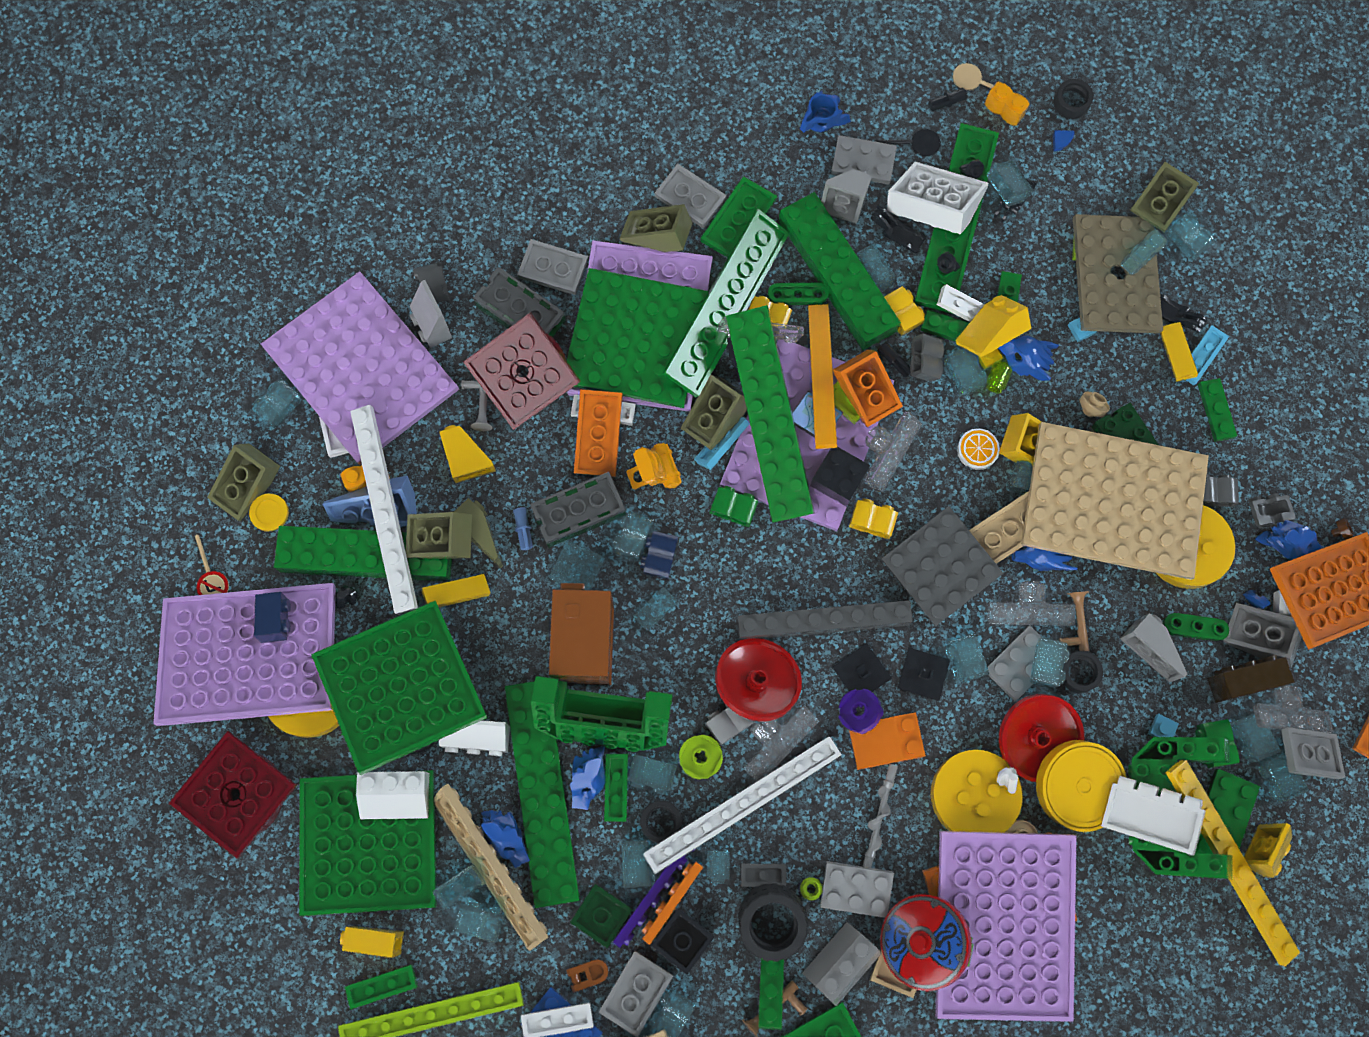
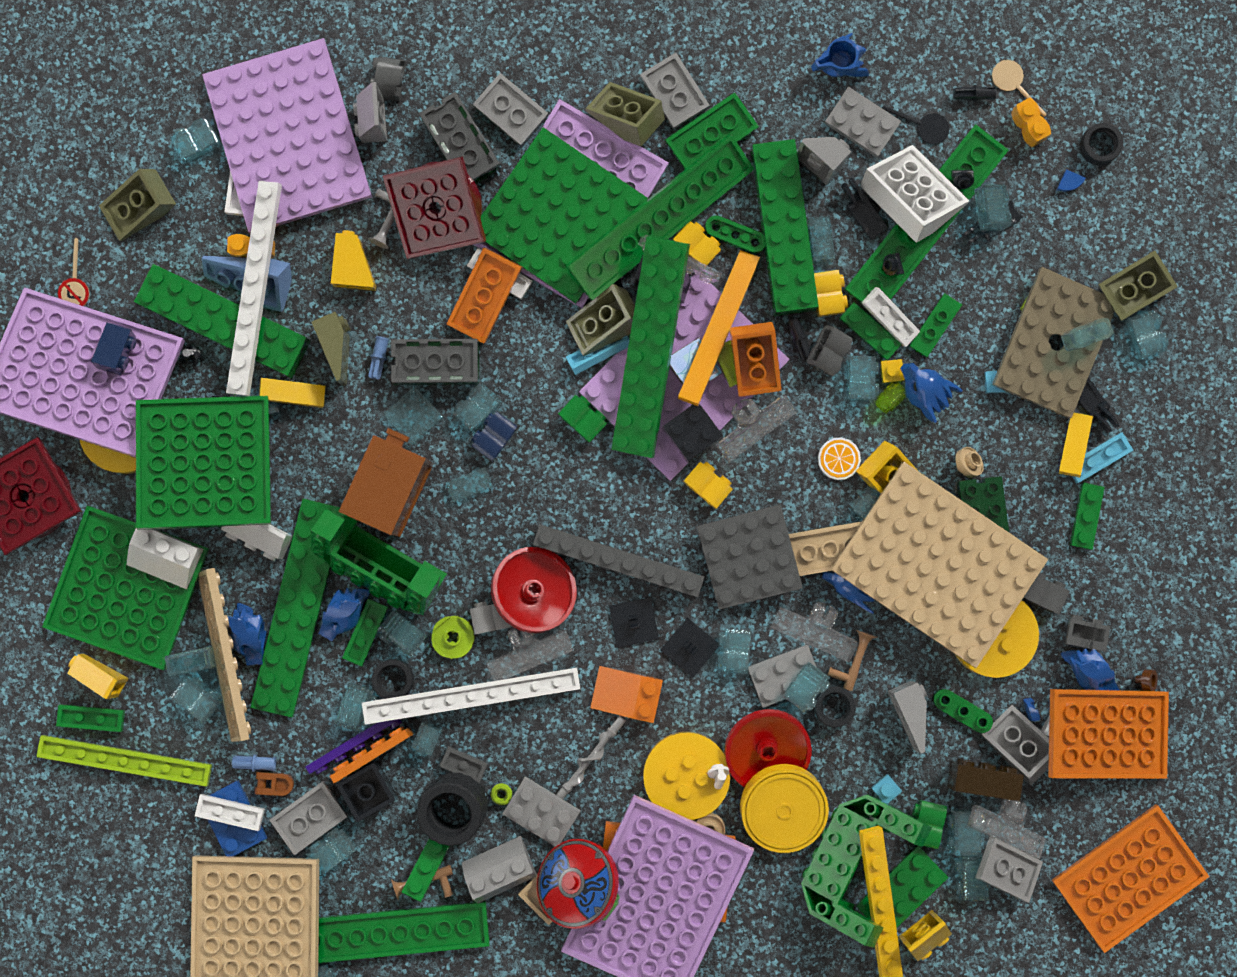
camera: 25 degrees right, 10 degrees up
yellow piece [249,494,289,532] -> none
olive slope [406,512,472,559] -> none
dark green plate [570,884,633,948] -> none
light orange piece [626,443,682,490] -> none
dark purple plate [838,689,884,734] -> none
yellow slope [955,295,1031,357] -> none
white hinge [1101,776,1206,855] -> none
none -> medium blue axle [232,754,276,772]

